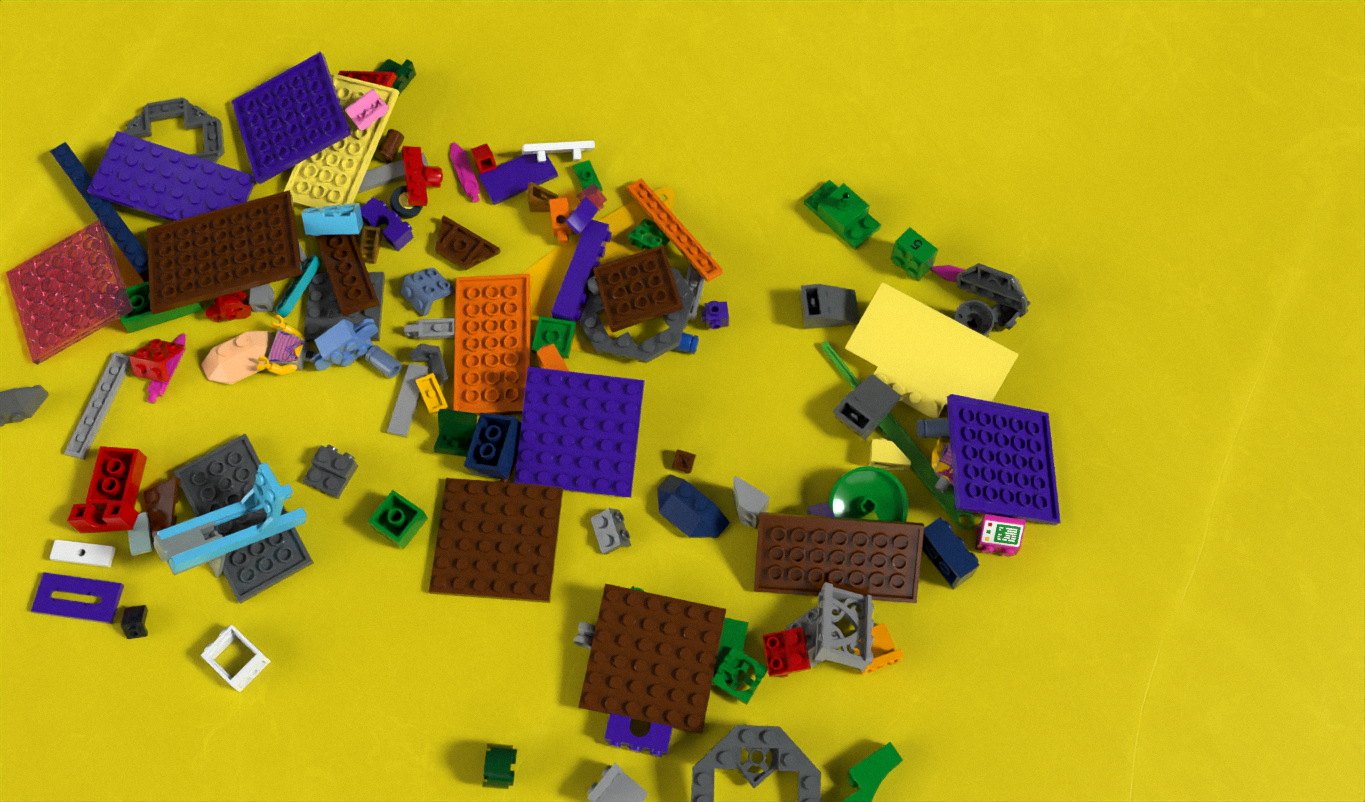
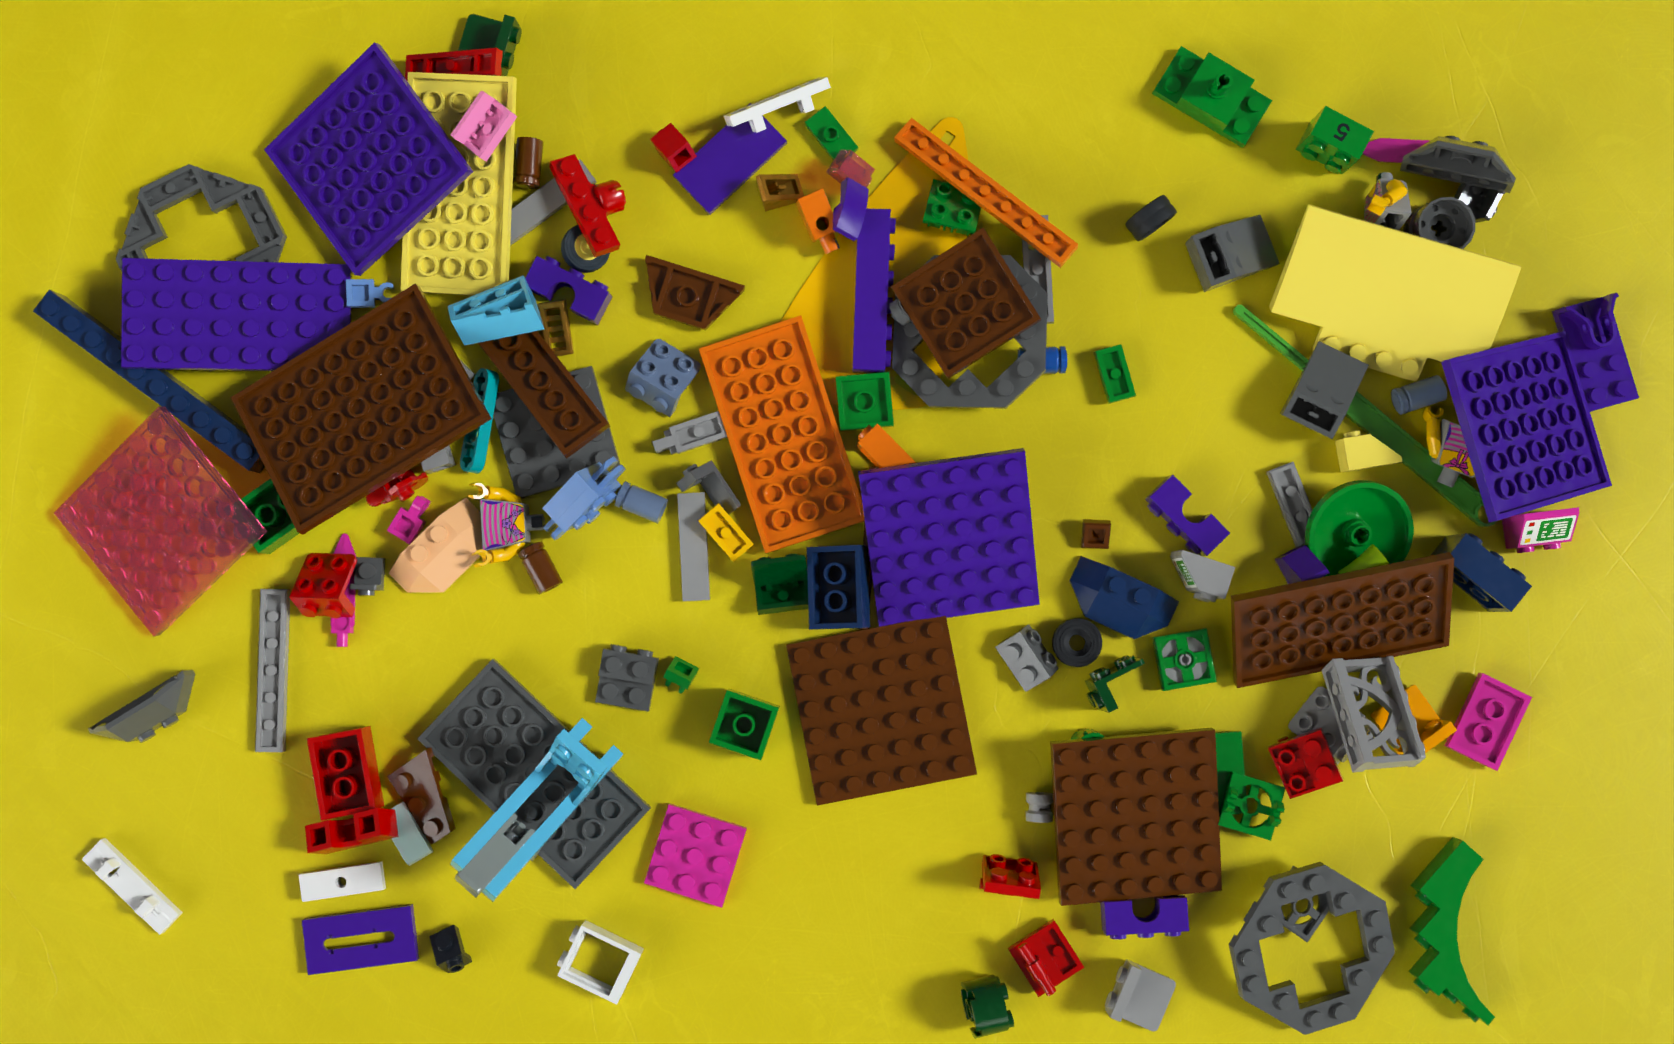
camera: 15 degrees left, 20 degrees up
dark pink piece [450,142,480,202] -> none
dark purple brick [701,301,729,329] -> none
none -> medium blue plate [346,279,394,308]
none -> dark grey bracket [350,557,386,596]
none -> dark pink plate [387,495,431,545]
none -> reddish brown piece [518,541,563,595]
none -> dark pink plate [644,803,747,908]
none -> green tile [663,656,699,693]
none -> red plate [979,854,1041,899]
none -> red plate [1008,919,1085,997]
none -> black tyre [1052,618,1102,667]
none -> dark green bracket [1085,655,1145,713]
none -> green plate [1094,344,1136,404]
none -> black tyre [1125,195,1177,241]
none -> dark purple arch [1145,475,1230,556]
none -> green piece [1152,628,1217,691]
none -> light grey tile [1266,462,1313,547]
none -> torso [1364,172,1411,230]
none -> dark pink plate [1444,673,1532,771]
none -> dark purple plate [1552,292,1639,412]

